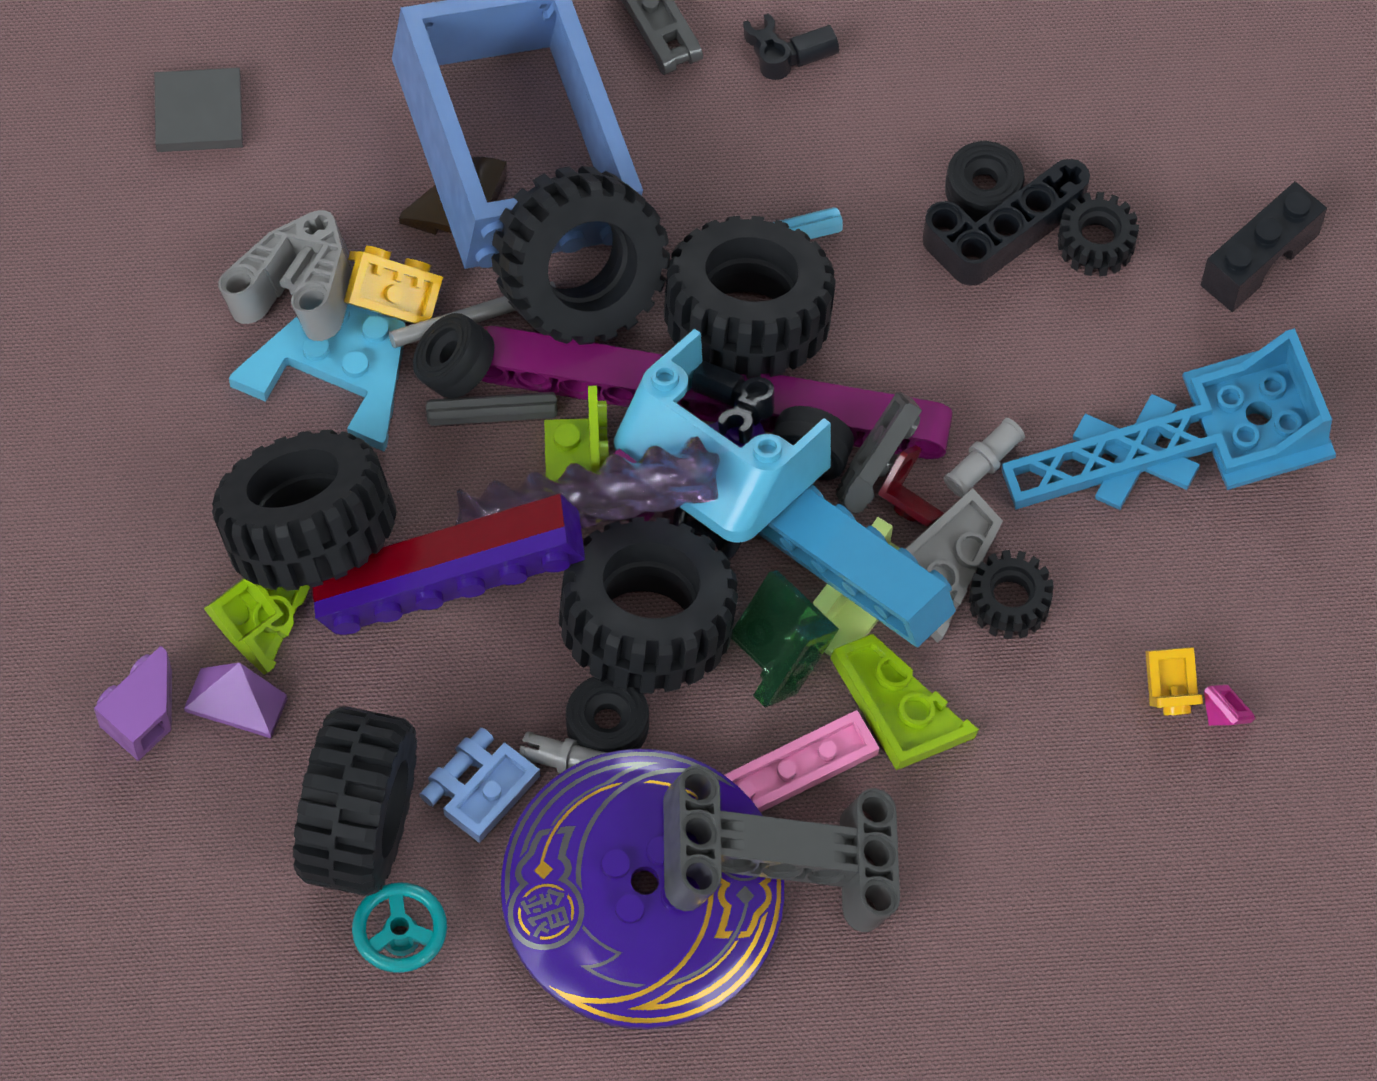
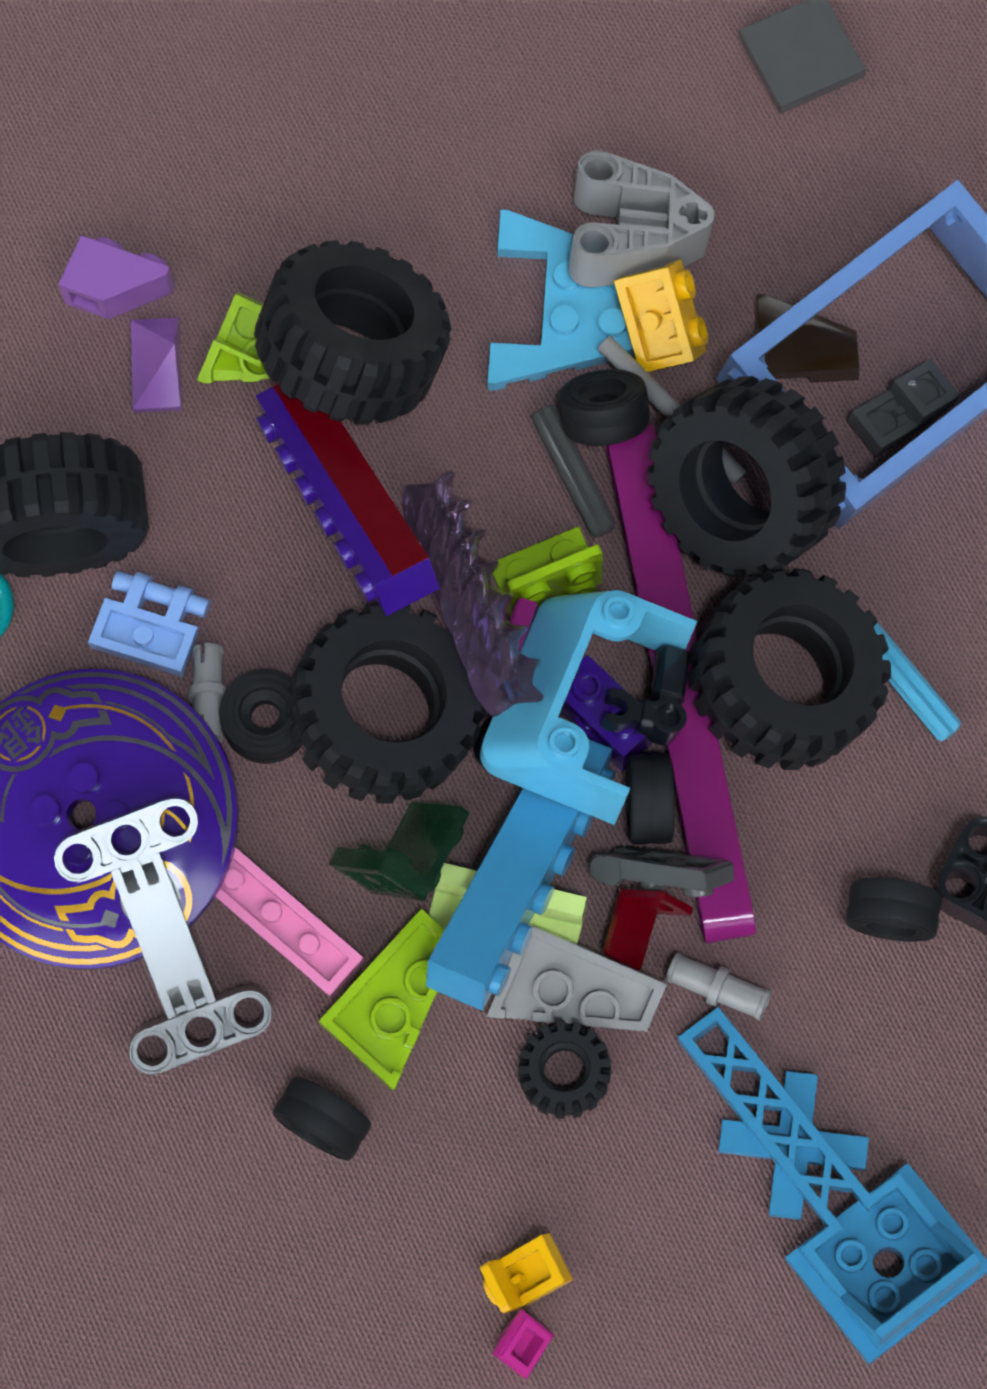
camera: 75 degrees right, 10 degrees up
none -> black tyre [272,1077,371,1161]
none -> black tyre [846,878,942,942]
none -> dark grey slope [847,359,960,457]

